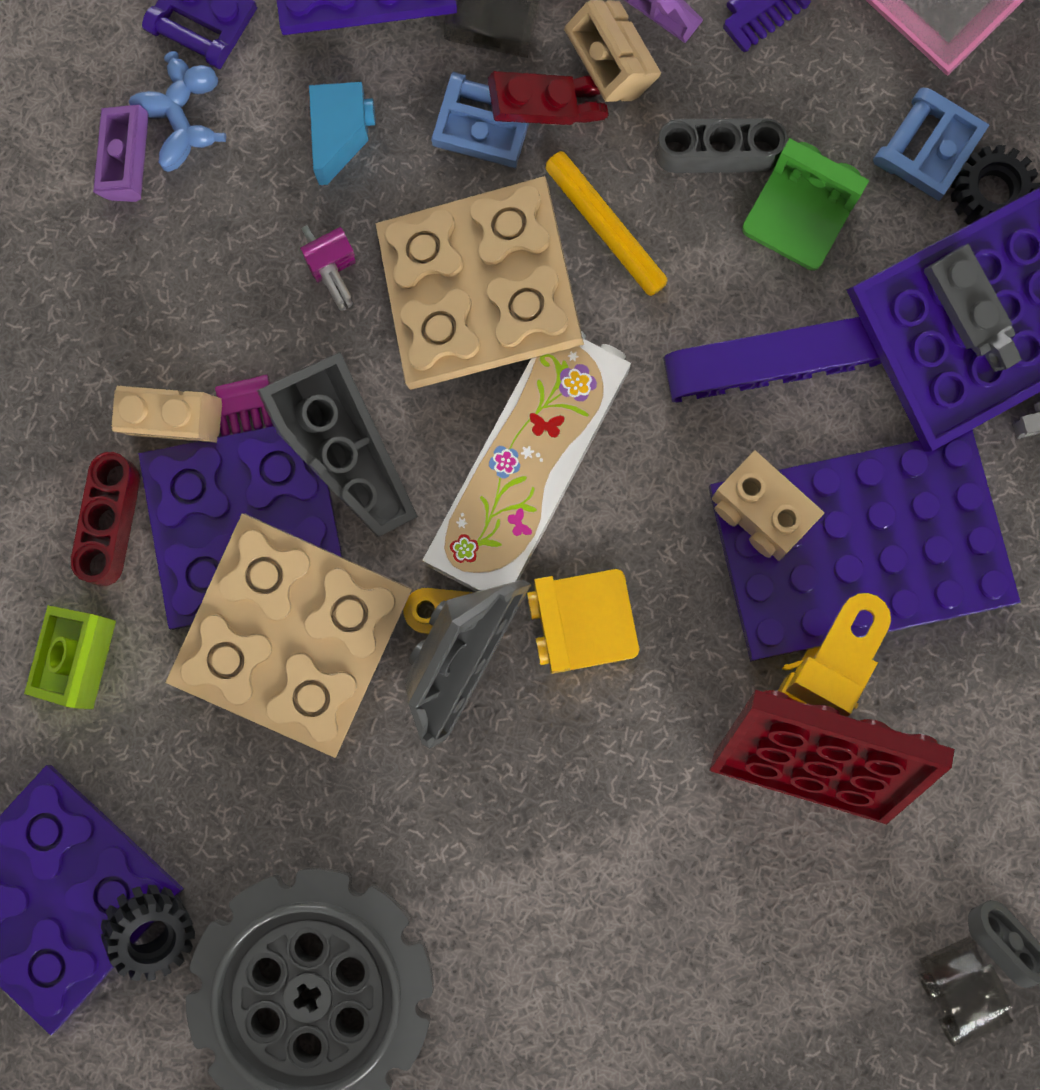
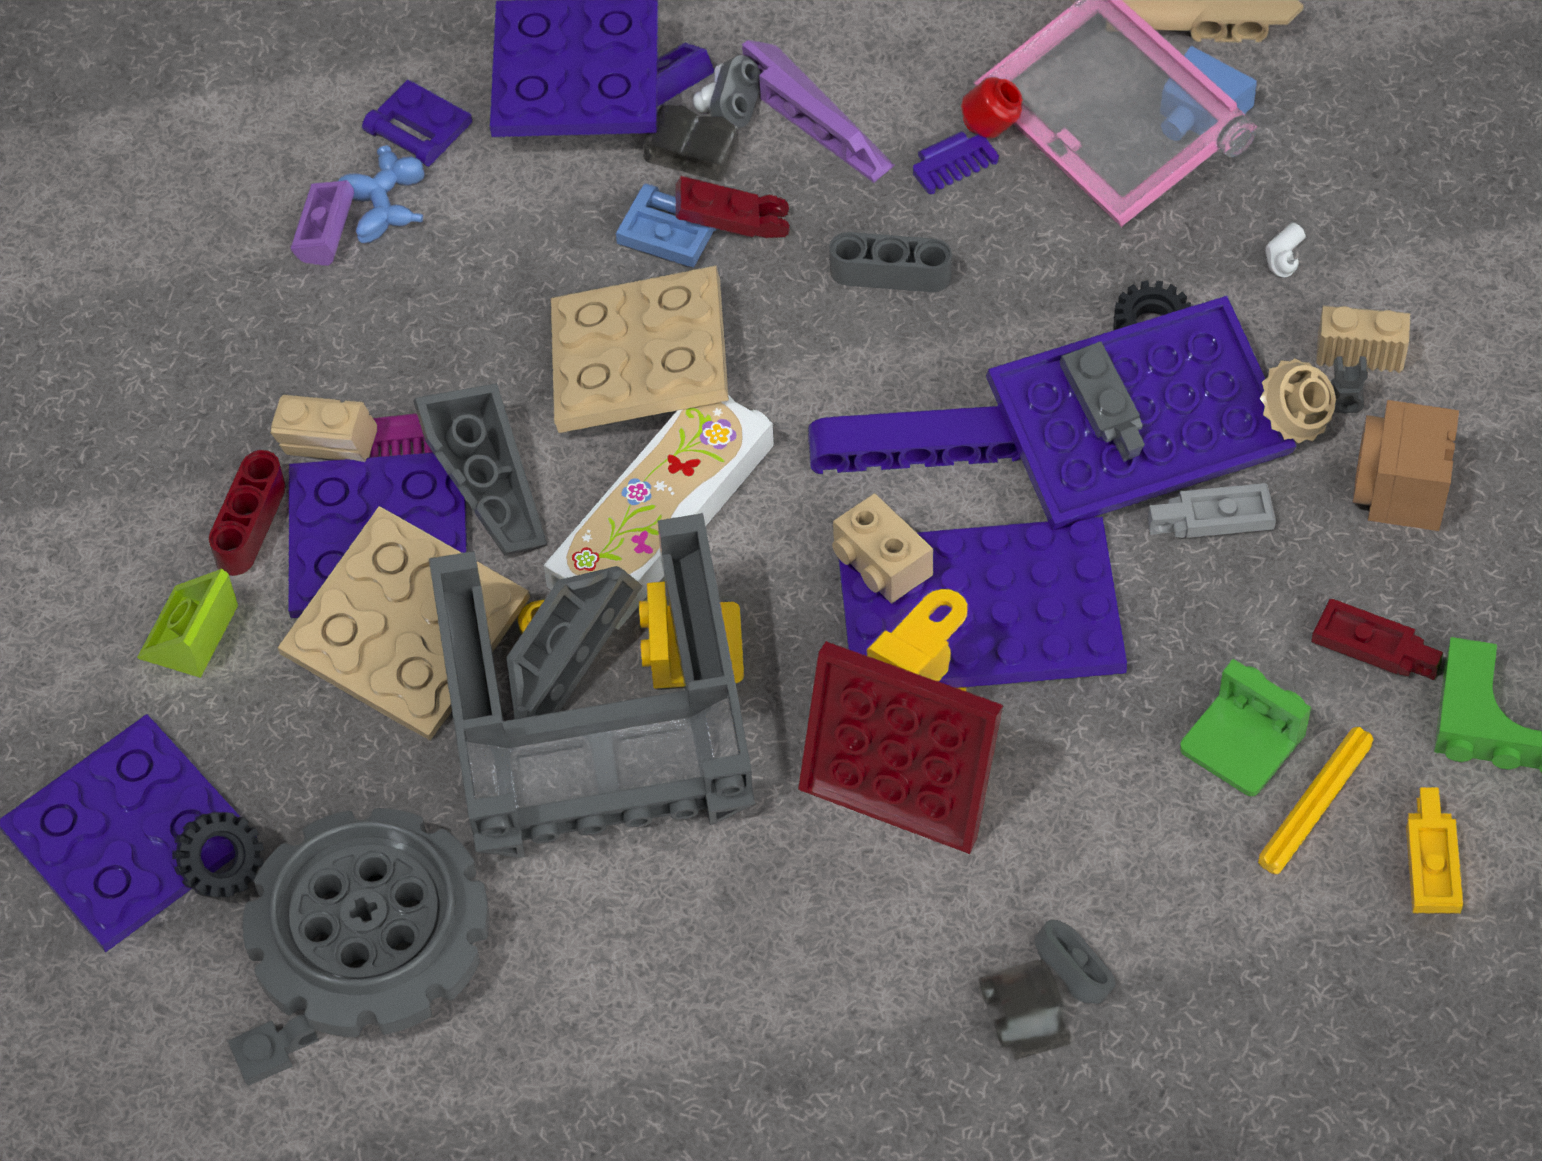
camera: 10 degrees right, 25 degrees down
magenta piece [300,225,356,311] -> none
dark azure slope [309,82,376,185] -> none
yellow axle [546,151,668,296] -> none
tan brick [564,0,661,102] -> none
bright green bracket [742,138,869,271] -> none
medium blue plate [873,87,989,201] -> none
none -> dark grey piece [429,513,755,858]

